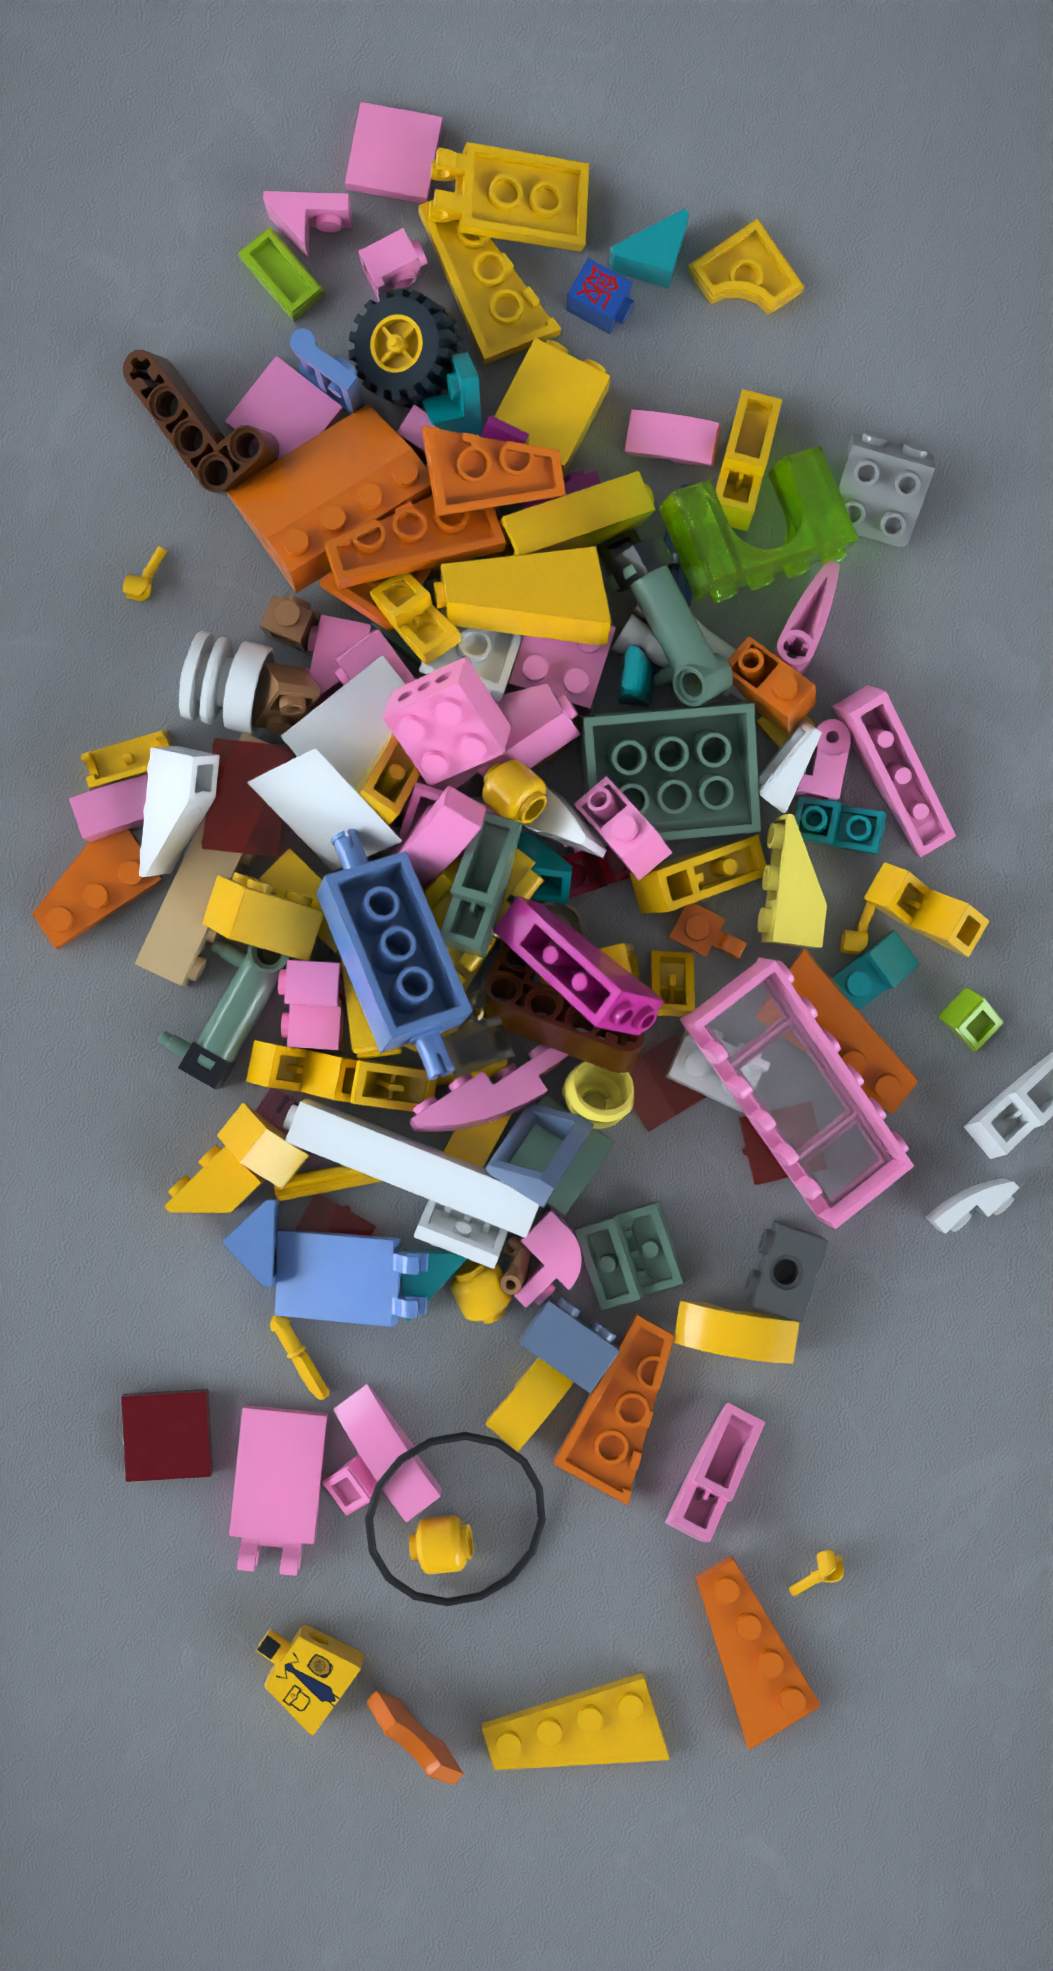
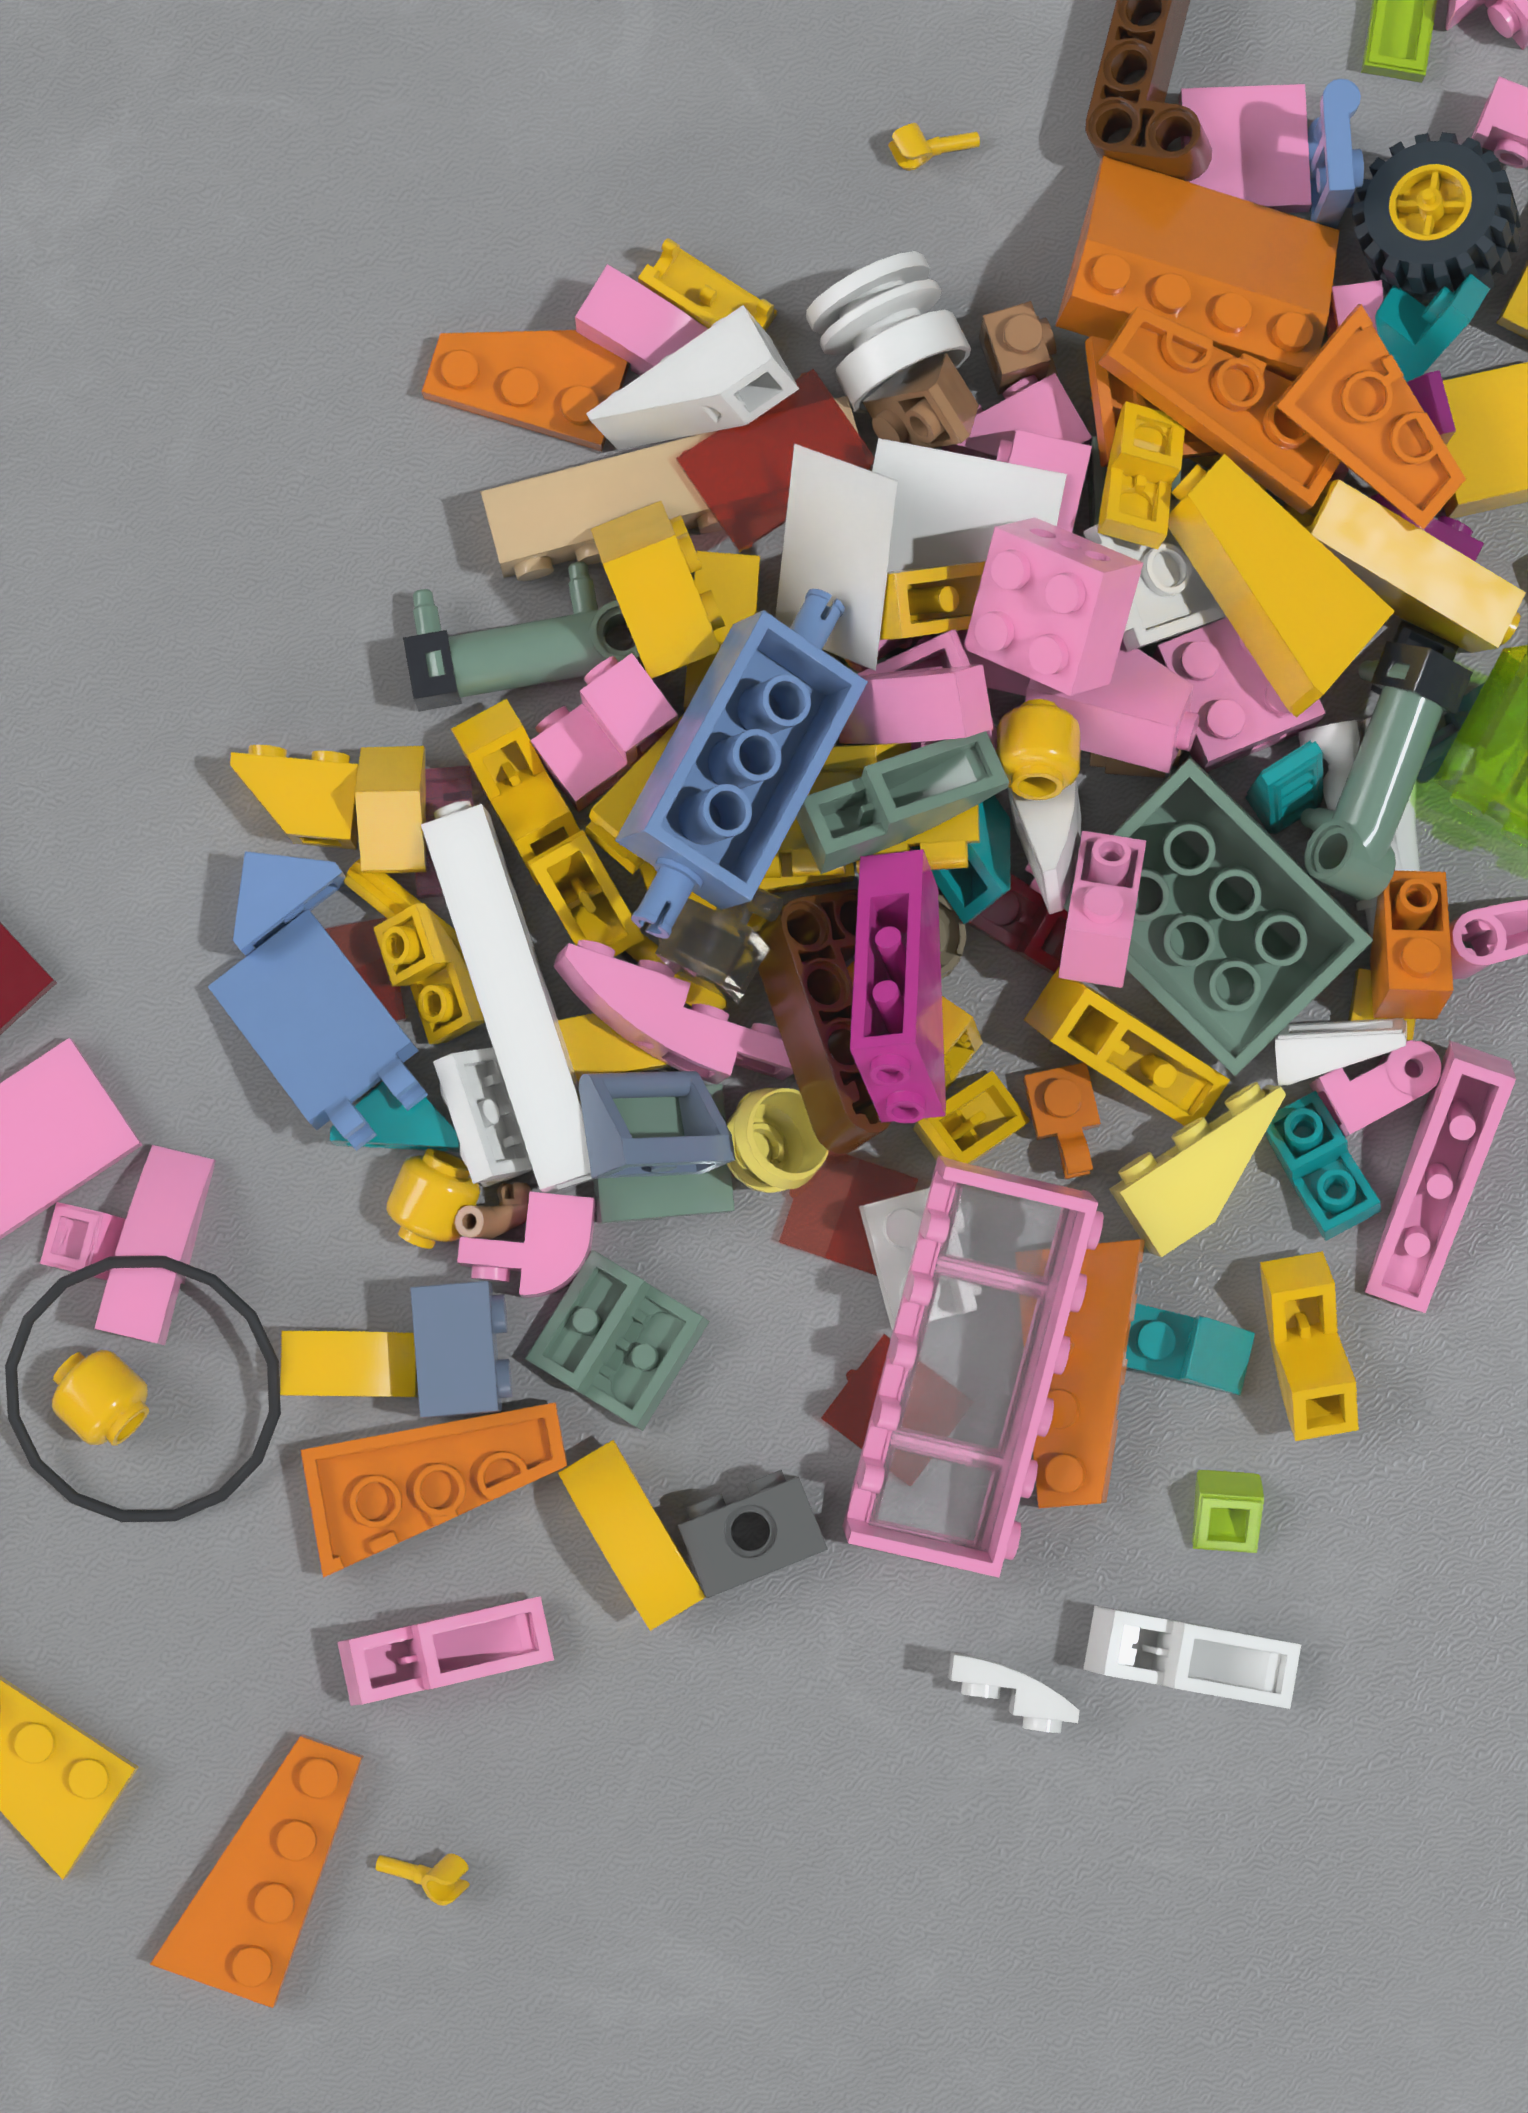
camera: 50 degrees right, 5 degrees down
yellow piece [270,1315,330,1400] -> none
yellow hand [840,902,876,955] -> none
none -> yellow slope [373,903,485,1044]

